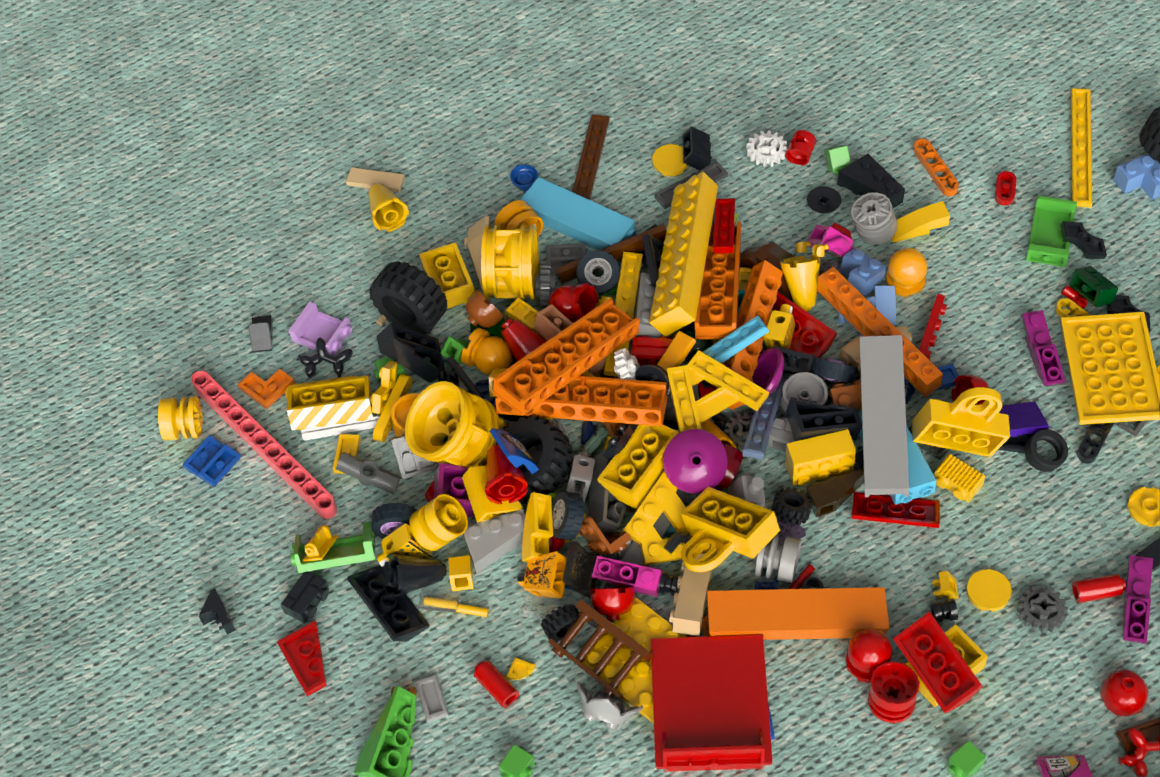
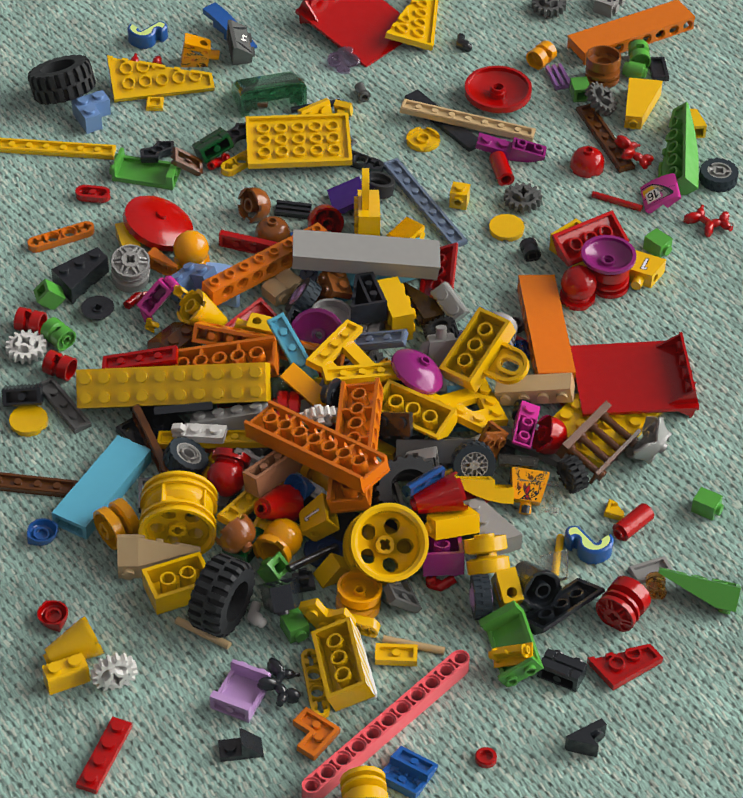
camera: 100 degrees left, 10 degrees down
dark grey piece [336,452,401,494] -> none
tan tile [346,167,405,193] -> none
yellow brick [449,555,474,591] -> none
black arm [663,531,693,554] -> none
yellow tile [932,570,959,600] -> none
magenta slope [1021,310,1066,387] -> none
none -> red hat [37,600,68,632]
none -> bright green wheel [40,317,76,351]
none -> red wheel [42,350,77,381]
none -> yellow brick [42,652,90,695]
none -> red plate [76,716,133,794]
none -> white gear [90,653,138,691]
none -> red dish [123,195,193,251]
none -> orange slope [148,247,178,276]
none -> reddish brown tile [171,146,203,176]
none -> white hinge [171,423,228,444]
none -> dark orange cylinder [238,187,271,223]
none -> dark orange cylinder [255,216,290,242]
none -> black tile [274,200,312,220]
none -> tan bar [382,635,446,655]
none -> sand blue tile [383,158,468,247]
none -> light grey brick [430,282,470,323]
none -> yellow brick [449,181,471,210]
none -> red tile [475,747,497,768]
none -> blue animal [564,526,614,565]
none -> magenta dish [581,235,637,275]
none -> red bar [591,191,643,212]
none -> red wheel [596,576,651,632]
none -> yellow torso [629,250,666,290]

